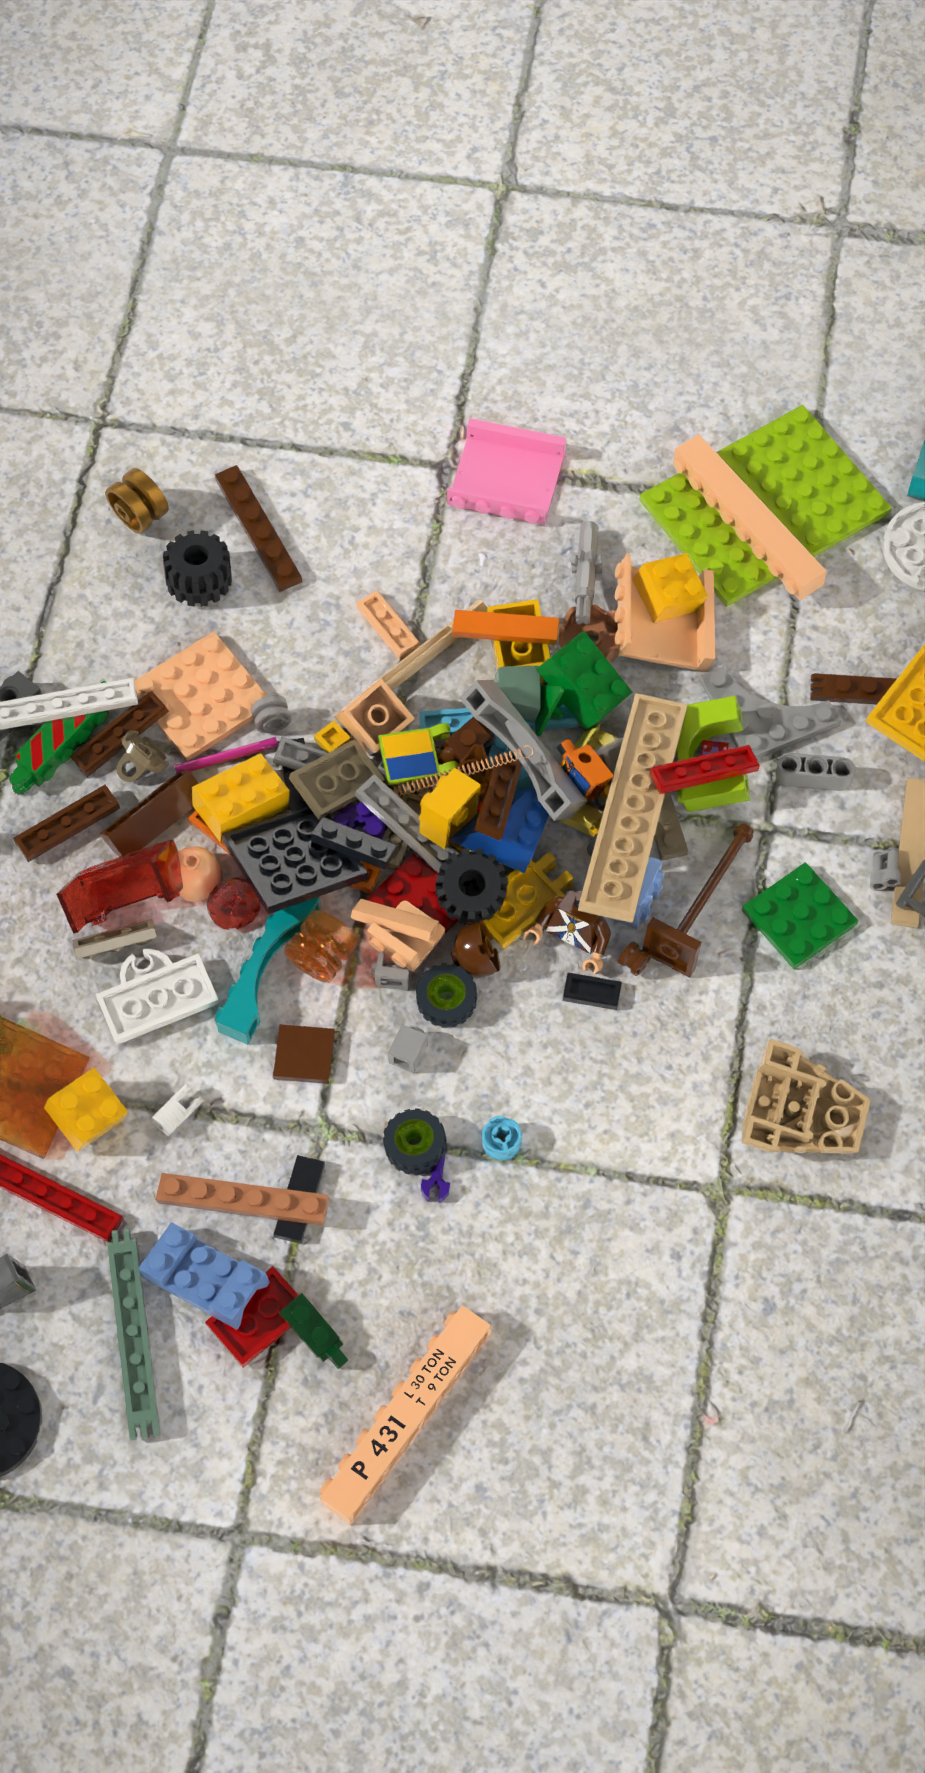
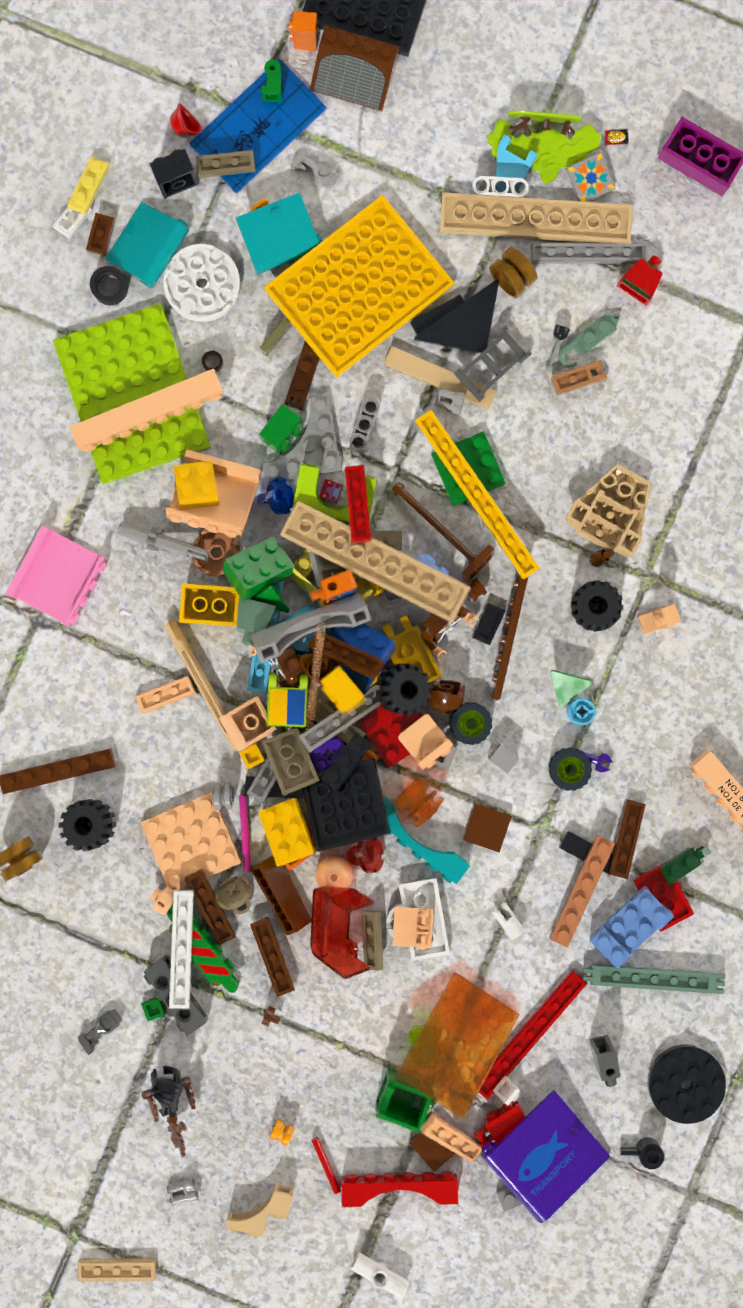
camera: 80 degrees left, 25 degrees up
yellow brick [44,1067,128,1153] -> none
light nougat tile [351,899,439,941] -> none
orange tile [452,610,559,645] -> none
none -> black tyre [89,266,128,306]
none -> light nougat piece [150,886,174,914]
none -> dark brown piece [202,350,223,372]
none -> clear blue tile [257,476,294,516]
none -> green brick [259,404,303,455]
none -> olive tile [260,318,291,357]
none -> light nougat hinge [393,907,433,950]
none -> yellow plate [415,410,540,580]
none -> reddish brown hinge [492,575,528,700]
none -> piece [550,670,592,707]
none -> black wheel [570,580,624,632]
none -> reddish brown cylinder [590,548,614,567]
none -> reddish brown tile [608,799,646,879]
none -> light nougat bracket [637,603,681,635]

